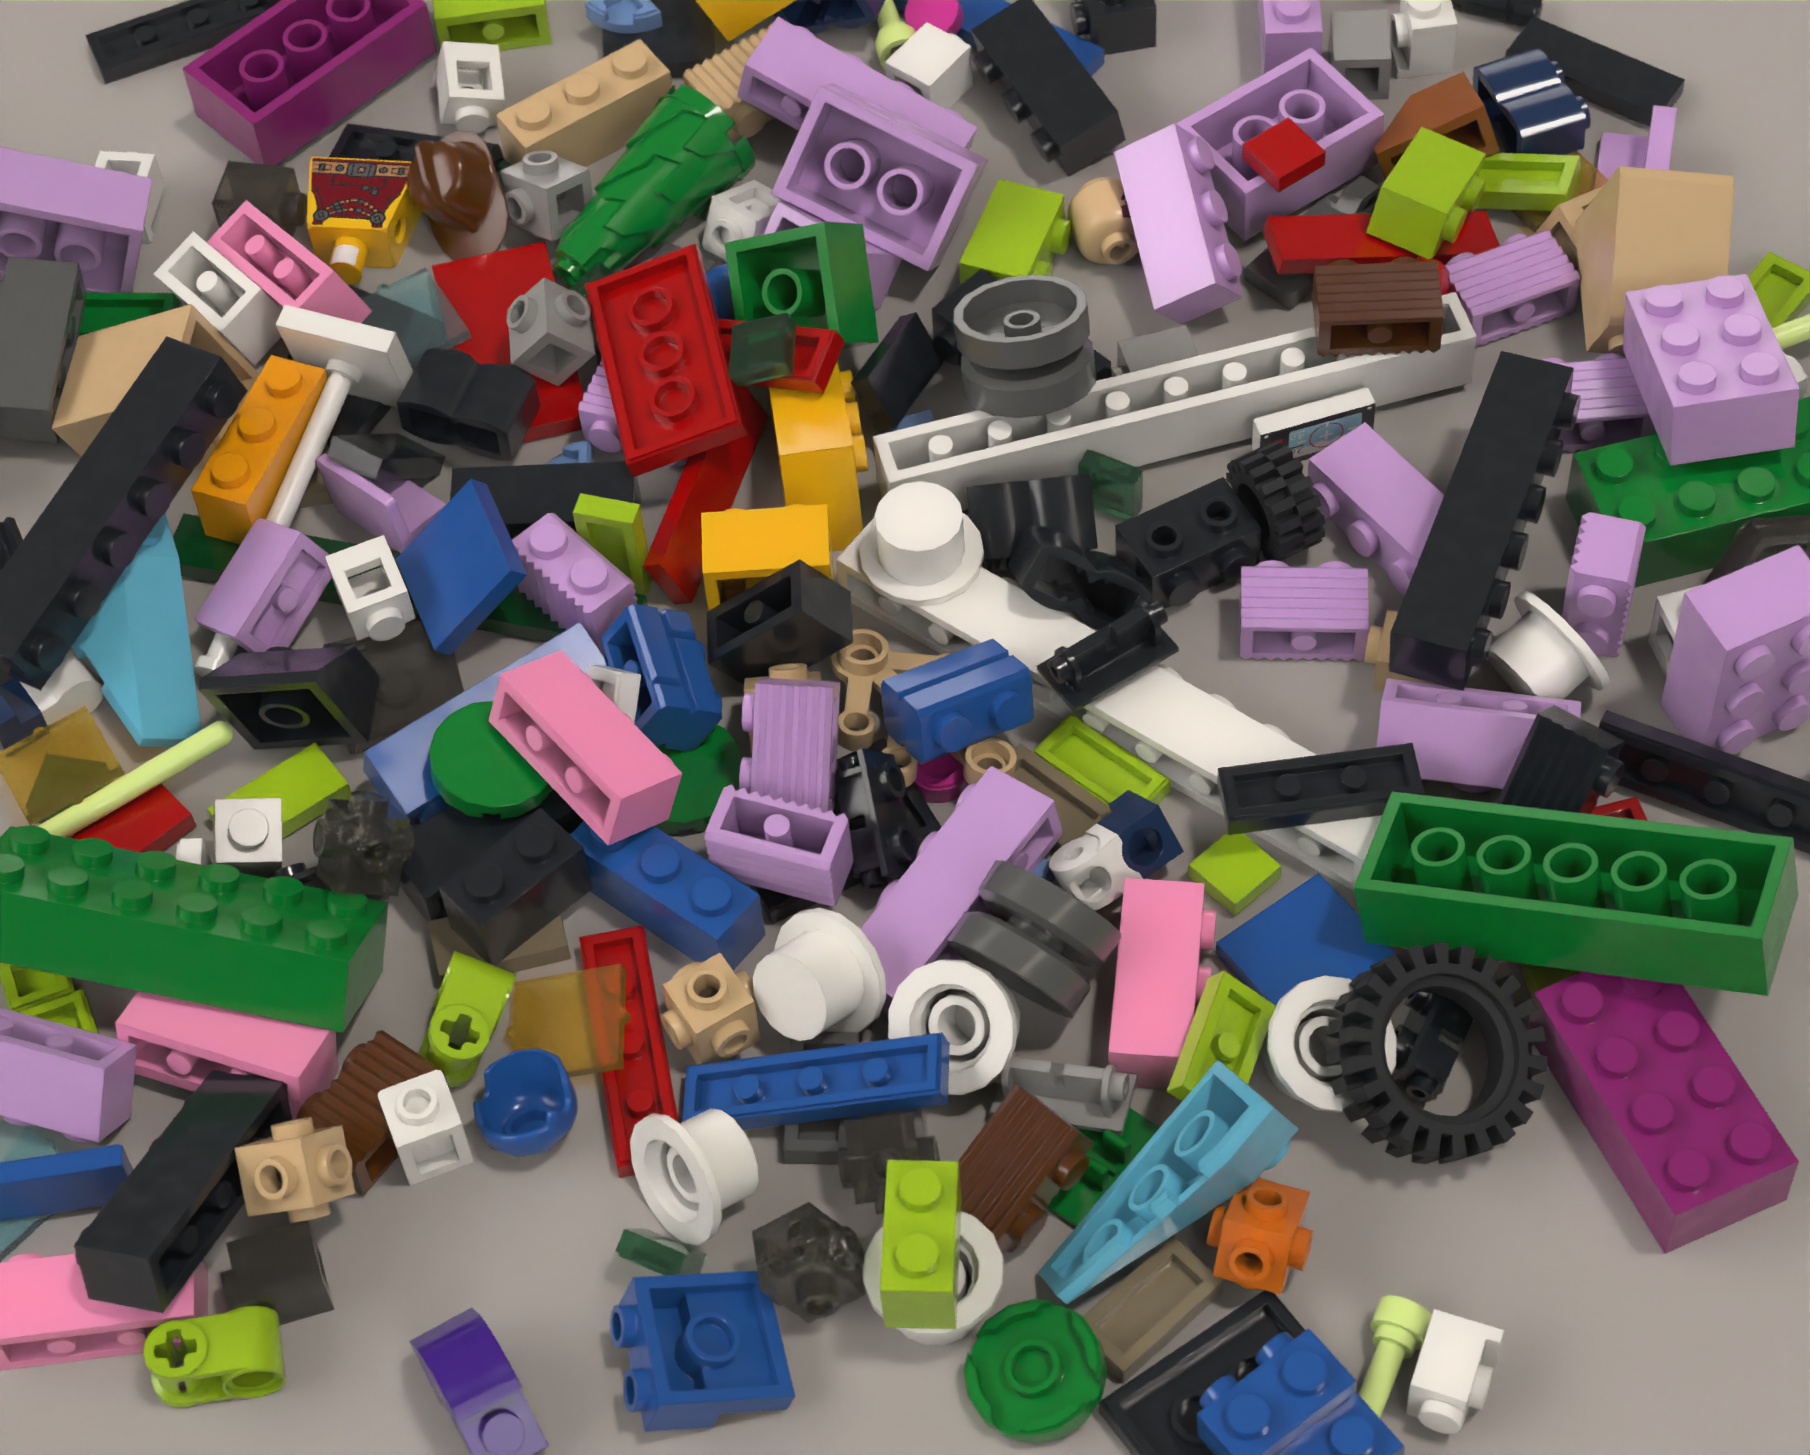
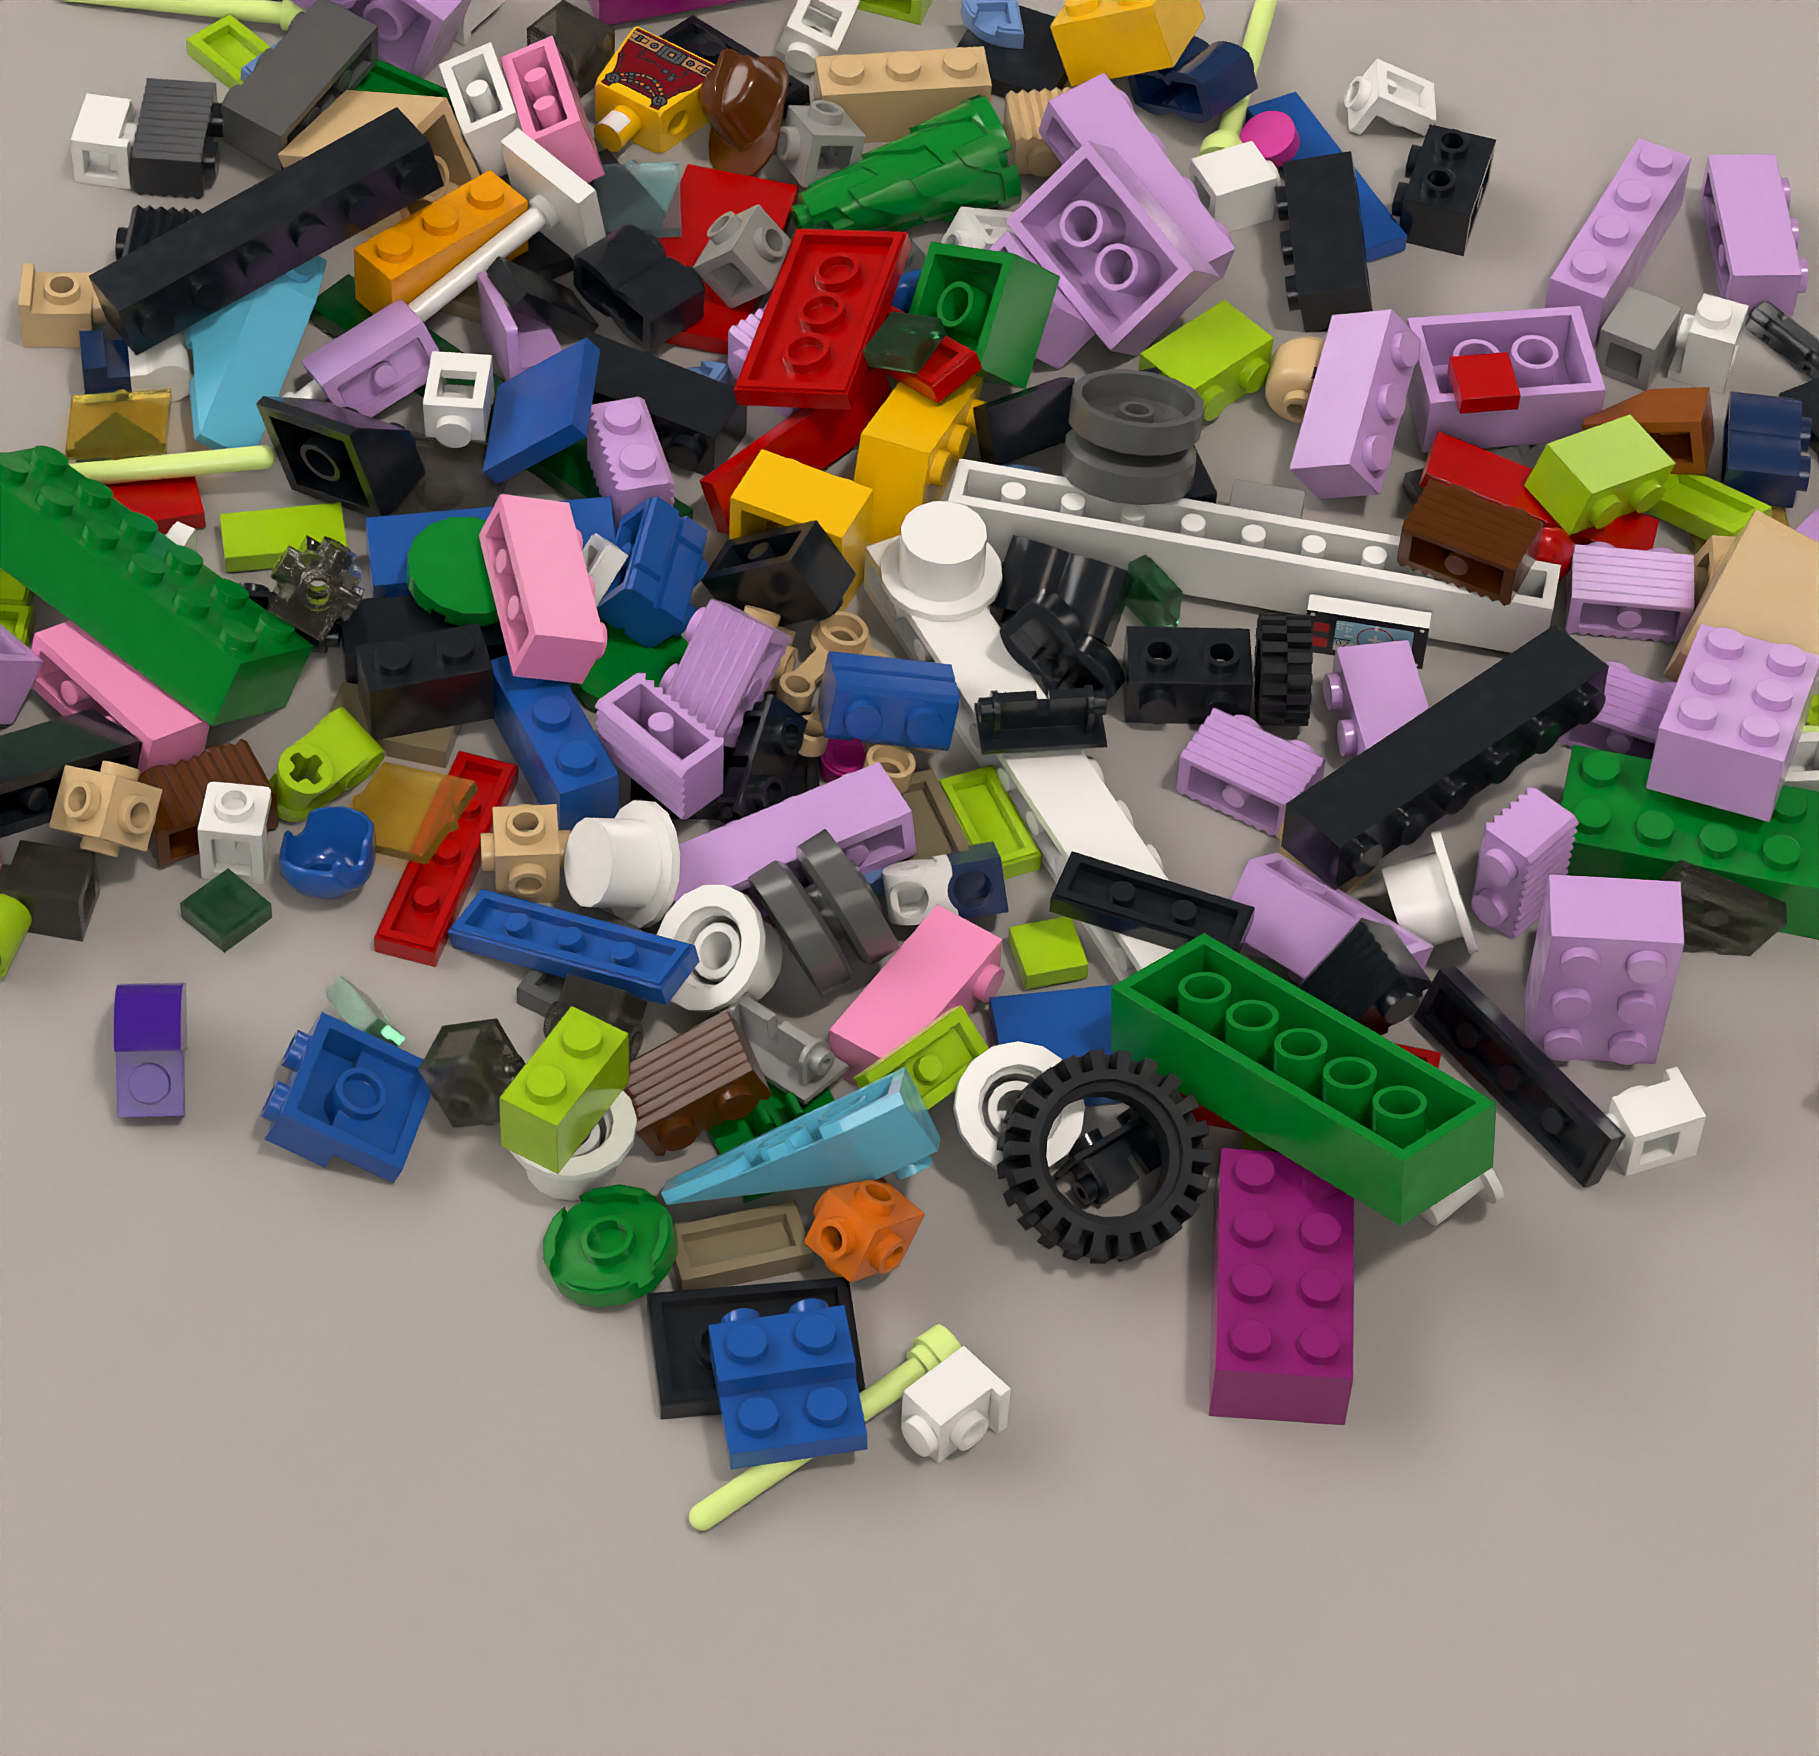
camera: 20 degrees right, 5 degrees down
brick [213,798,282,878] -> none
lime tile [573,493,653,597] -> none
white piece [630,1108,759,1246] -> none
none -> clear green tile [180,868,272,953]

